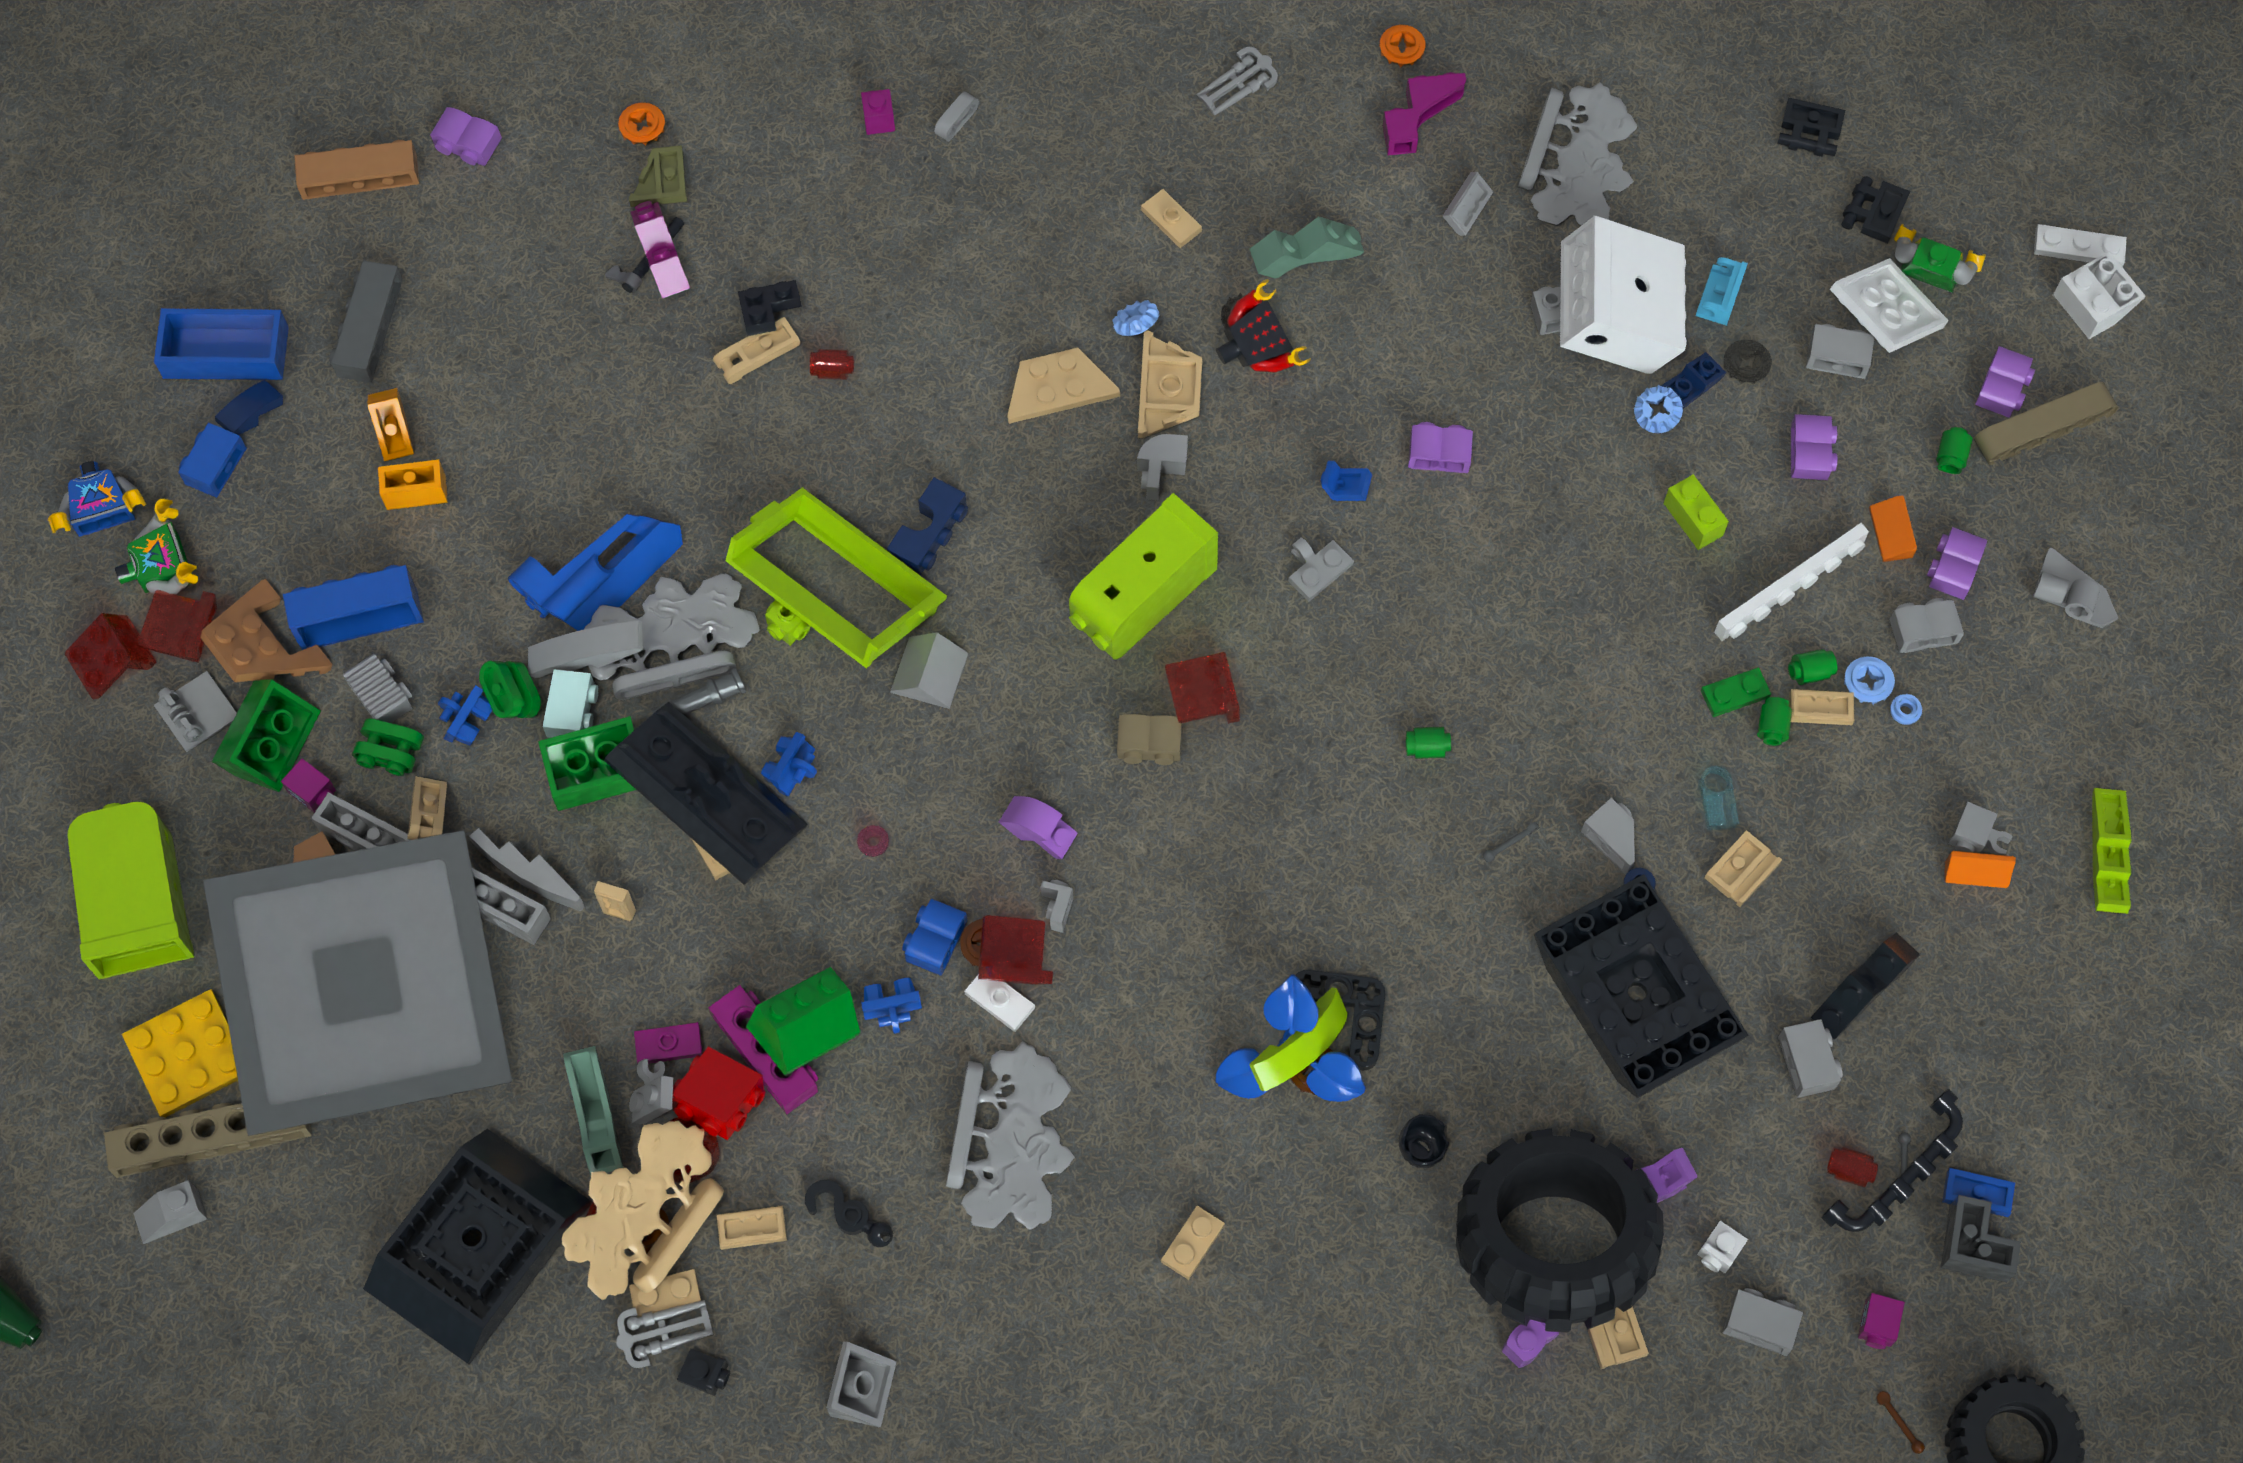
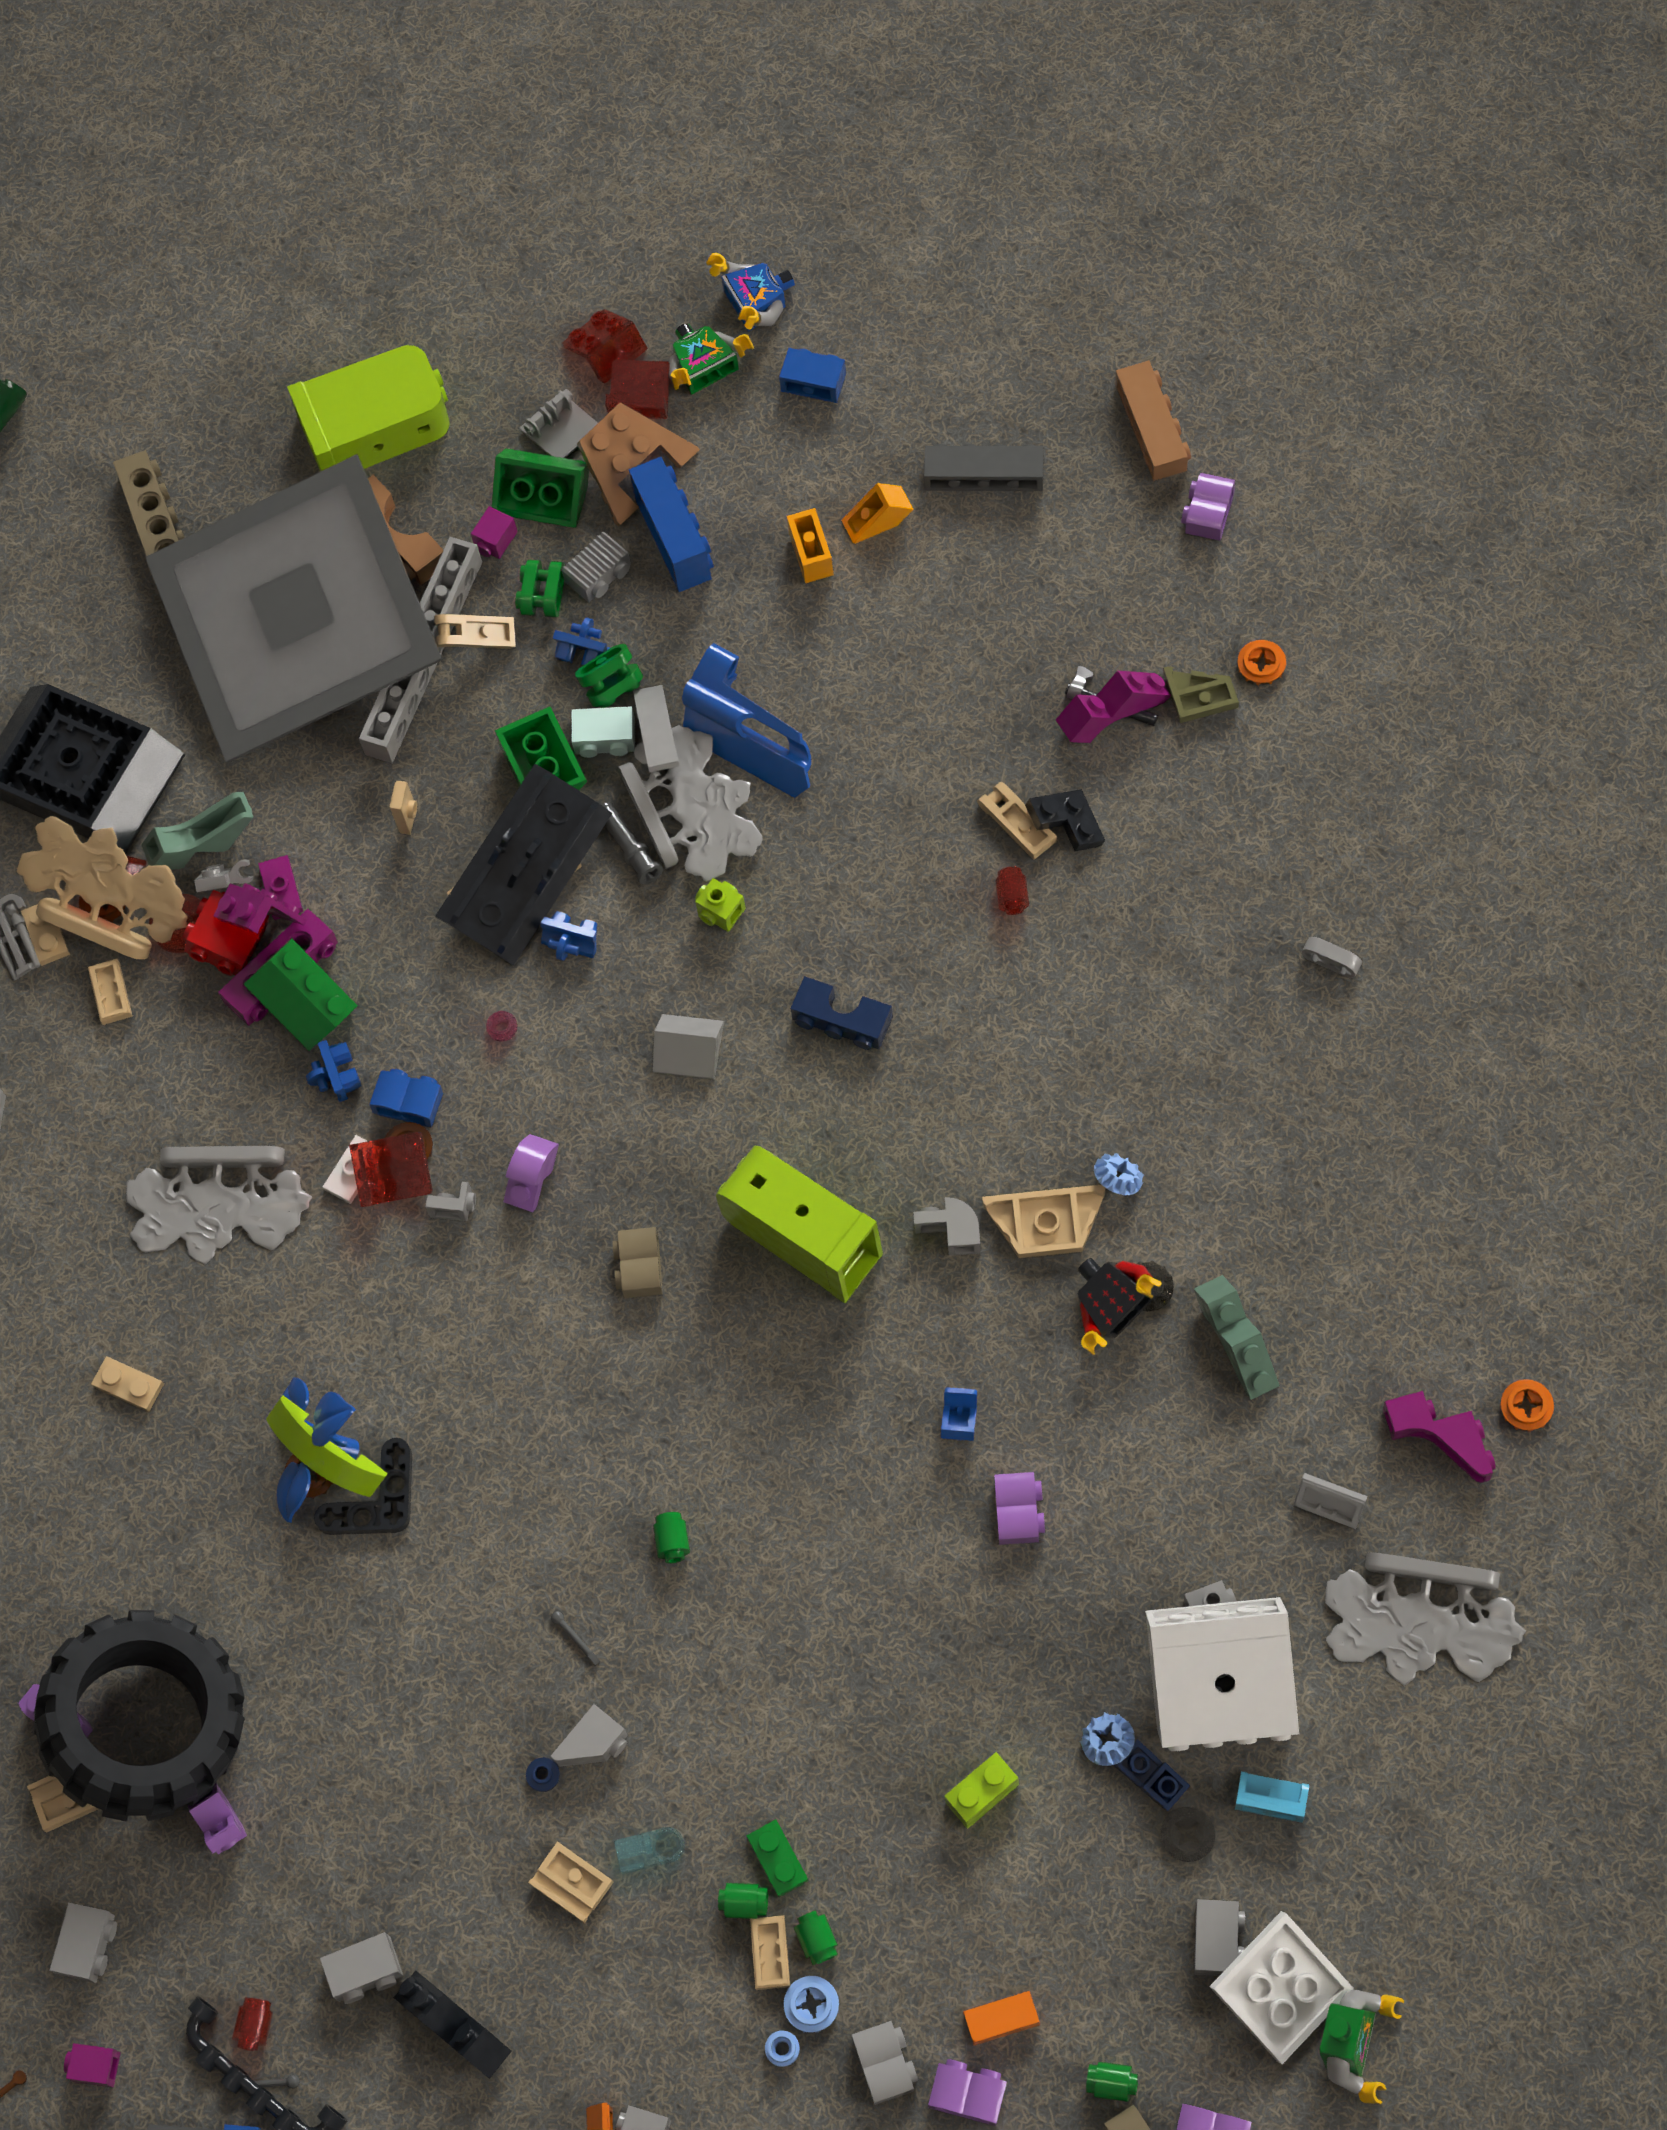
camera: 90 degrees right, 0 degrees up
yellow plate [122,989,238,1118] -> none
light grey slope [133,1180,207,1244] -> none
blue piece [154,308,289,380] -> none
dark blue slope [215,380,283,435] -> none
light grey slope [469,828,585,911] -> none
lime piece [725,487,947,668] -> none
black piece [805,1180,893,1248] -> none
magenta brick [861,89,895,135] -> none
tan wing [1007,348,1120,424] -> none
tan plate [1141,189,1202,248] -> none
clear red bracket [1165,652,1240,724] -> none
light grey piece [1196,47,1278,116] -> none
light grey plate [1288,537,1354,602] -> none
black hair [1398,1114,1449,1168] -> none
black slope [1534,874,1749,1098] -> none
white bracket [1697,1221,1748,1273] -> none
white plate [1714,523,1869,641] -> none
black plate [1777,97,1846,157] -> none
medium lavender brick [1791,414,1837,480] -> none
black plate [1841,176,1911,244] -> none
none -> magenta bracket [214,883,306,933]

